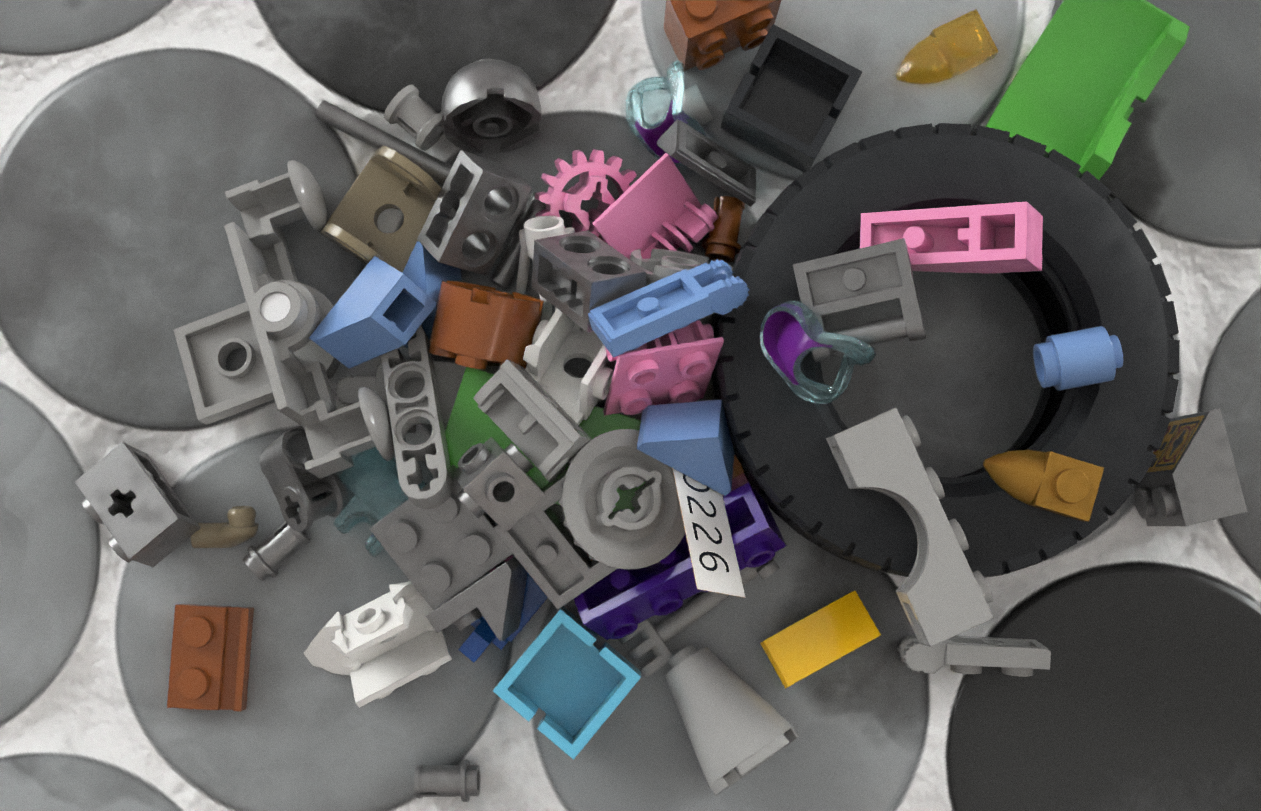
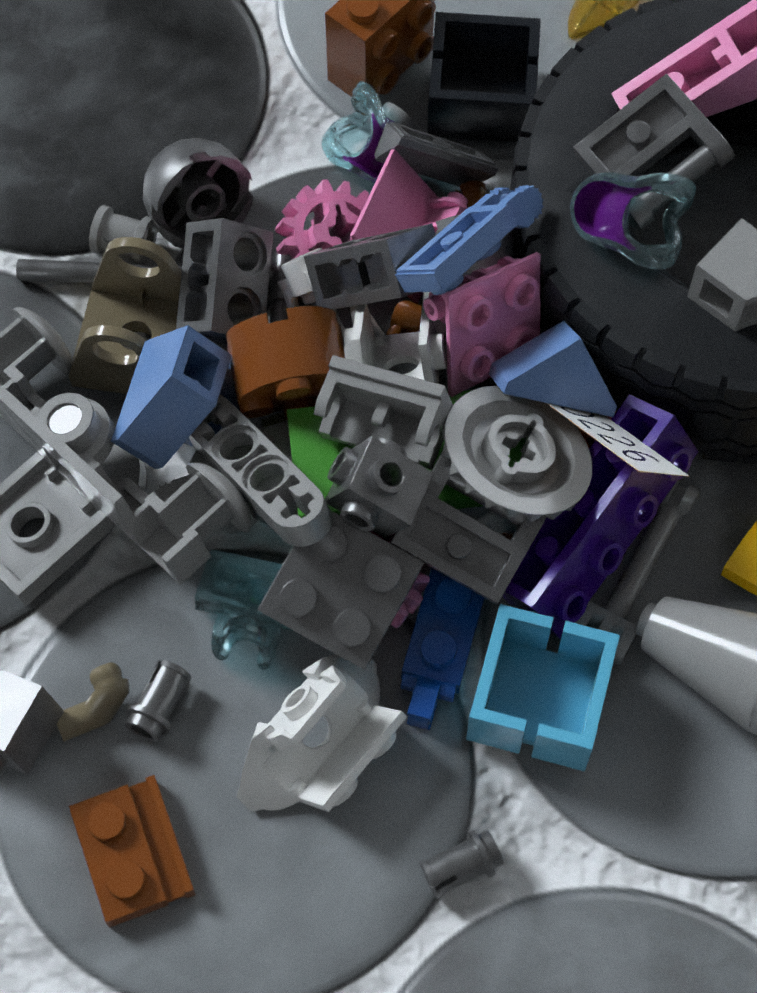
camera: 20 degrees left, 20 degrees down
flat silver piece [260,426,349,532] -> none
flat silver slope [426,557,528,641] -> none

